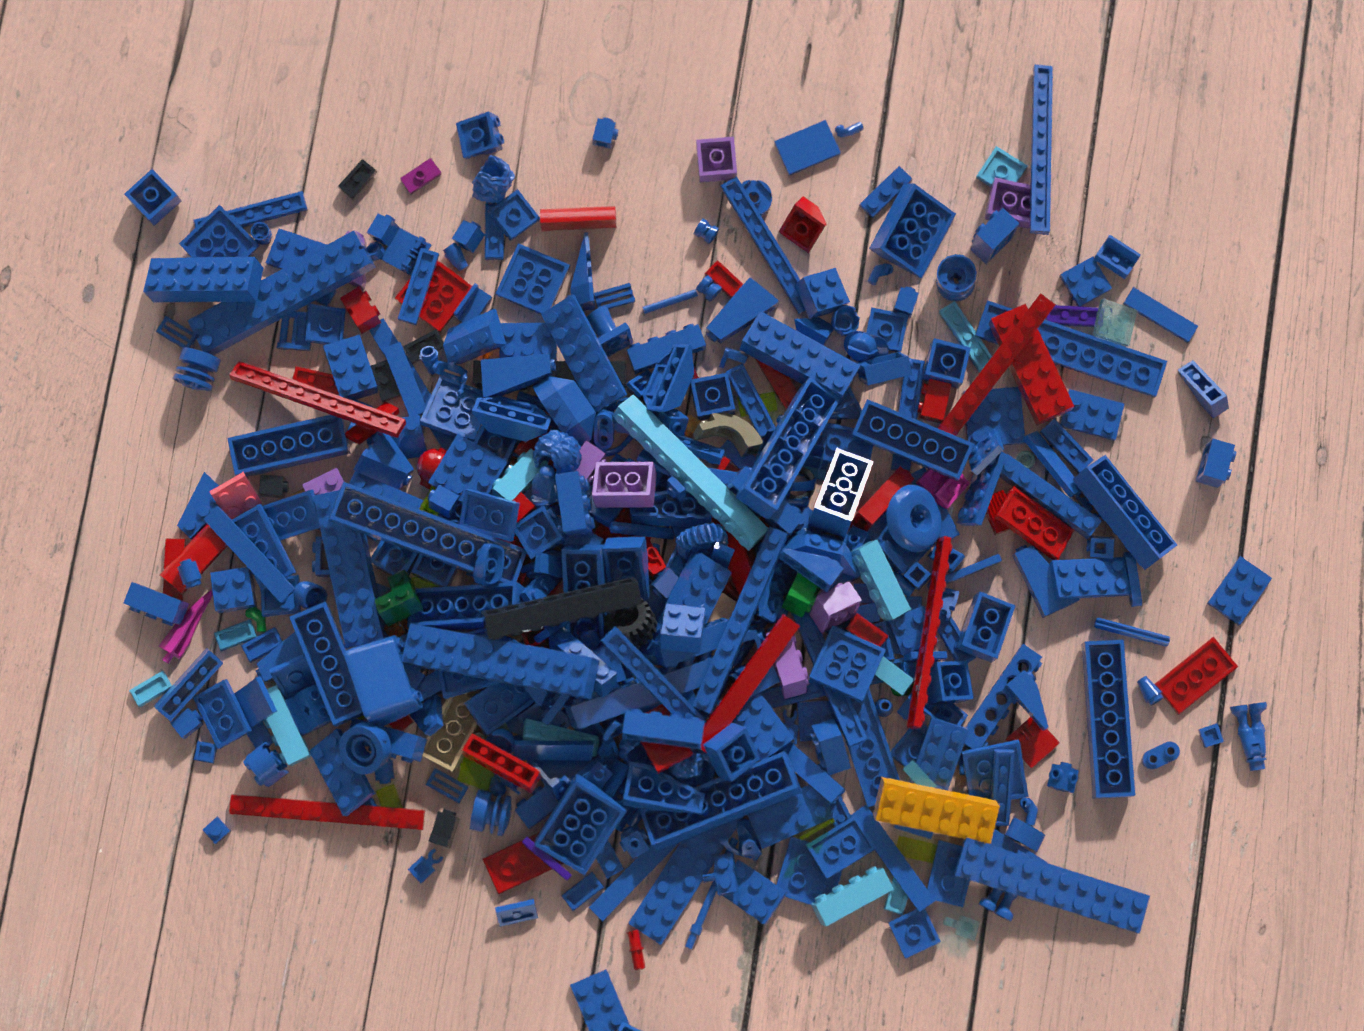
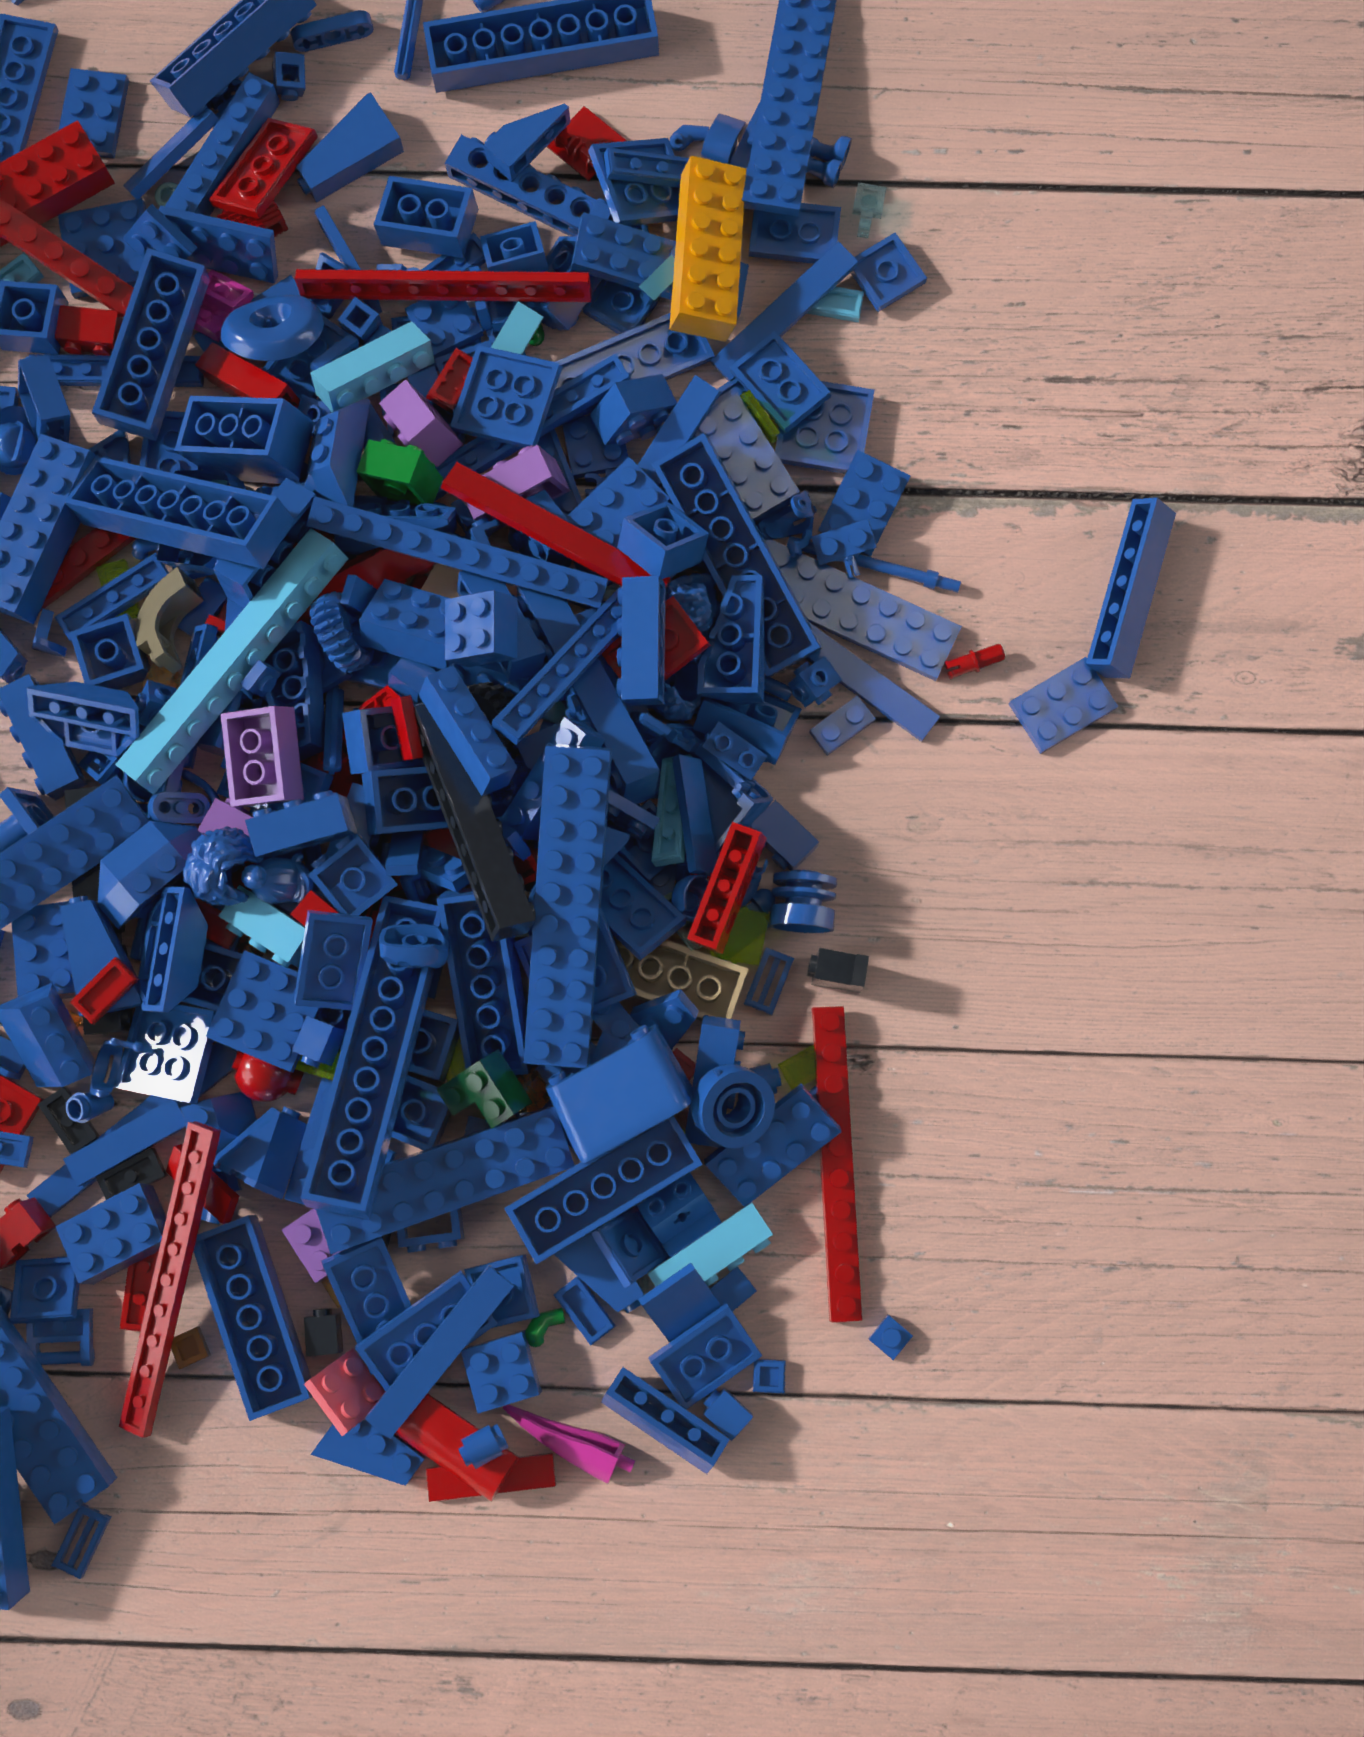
camera: 95 degrees left, 0 degrees up
blue brick [123,582,189,626] -> none
medium azure tile [129,671,172,708] -> none
blue wheel [172,347,221,391] -> none
dark azure tile [214,619,257,652] -> none
blue brick [243,742,289,787] -> none
blue piece [294,581,328,610] -> none
blue plate [408,849,443,884] -> none
red tile [482,832,565,895] -> none
blue plate [495,899,538,927] -> none
dark purple tile [522,837,572,881] -> none
blue slope [534,774,626,875] -> none
blue tile [561,872,604,911] -> none
blue slope [779,549,844,592] -> none
medium azure brick [811,866,894,926] -> none
blue cone [875,698,893,717] -> none
clear neon green tile [896,836,937,864] -> none
blue plate [1040,418,1094,473] -> none
blue brick [1047,762,1079,793] -> none
blue plate [1050,557,1131,600] -> none
none -> red tile [70,957,140,1024]
none -> dark orange plate [171,1326,211,1370]
none -> red tile [390,695,423,760]
none -> blue brick [419,666,517,796]

